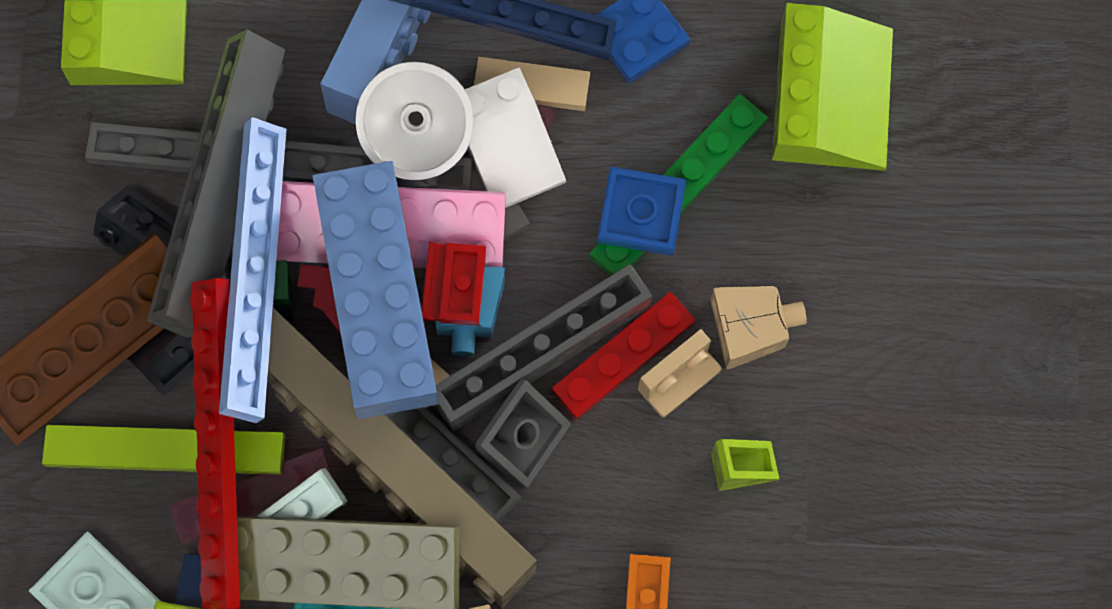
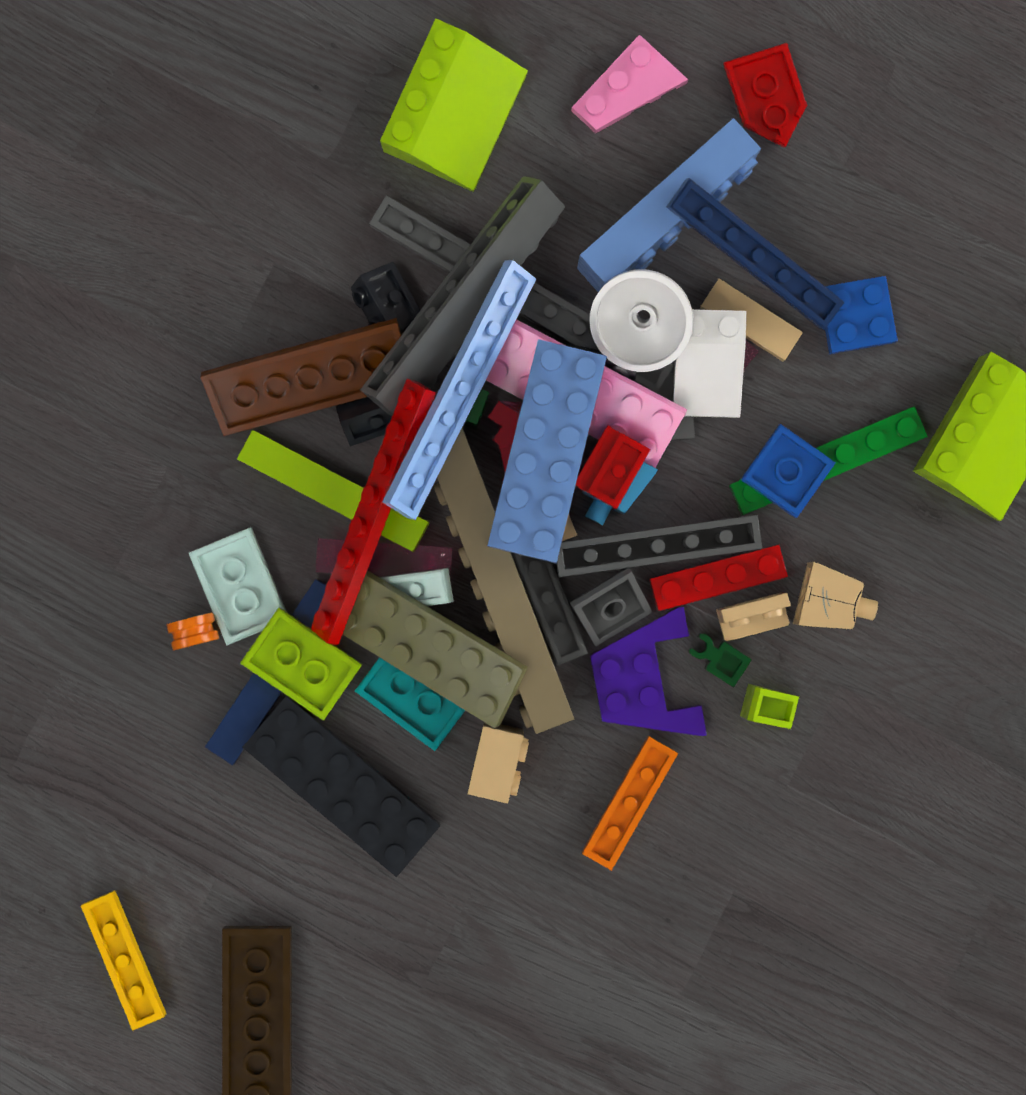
camera: 30 degrees right, 15 degrees up
none -> dark purple wing [590,606,707,736]
none -> dark green plate [688,633,752,688]

